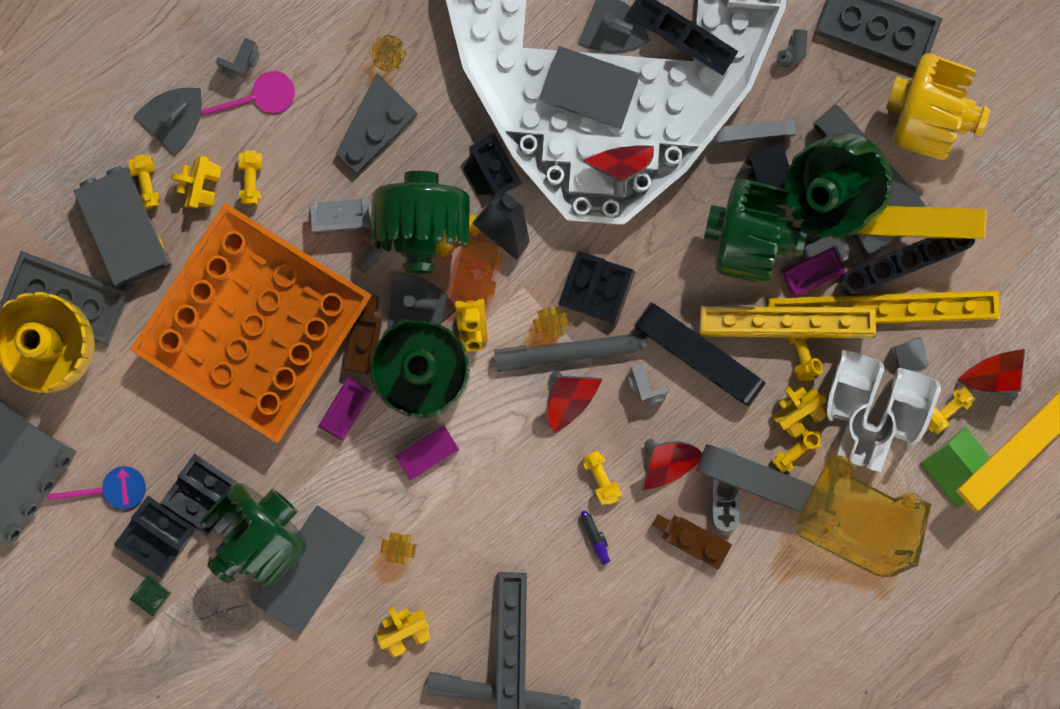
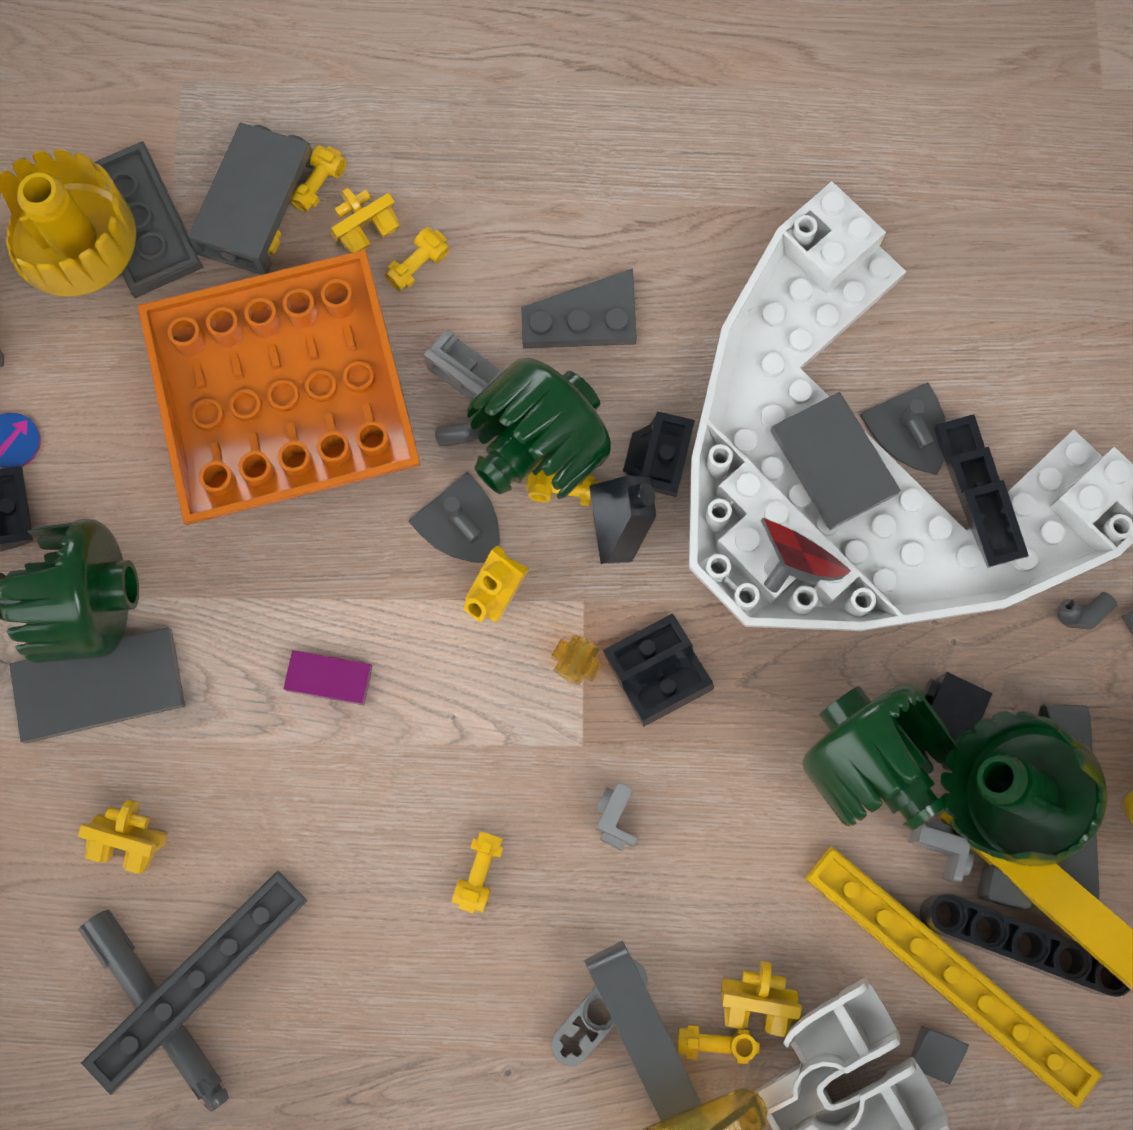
camera: 45 degrees right, 10 degrees down
dark grey shield [134,88,202,155] -> none
black slope [161,453,238,537] -> none
dark pink piece [201,71,295,115] -> none
dark grey bracket [215,38,260,79] -> none
magenta tile [318,377,373,441] -> none
reddish brown hinge [344,294,383,375] -> none
clear yellow gear [369,35,407,71] -> none
dark green piece [370,320,470,419] -> none
clear yellow gear [380,532,417,564] -> none
clear orange brick [452,239,503,304] -> none
dark grey piece [494,333,648,372] -> none
shield [546,371,603,433] -> none
piece [580,511,611,565] -> none
black beam [634,302,766,407] -> none
shield [642,439,702,491] -> none
reddish brown hinge [652,514,732,570] -> none
yellow tile [700,306,876,338] -> none
light grey beam [713,120,796,145] -> none
magenta tile [781,247,846,298] -> none
yellow bar [788,337,823,382] -> none

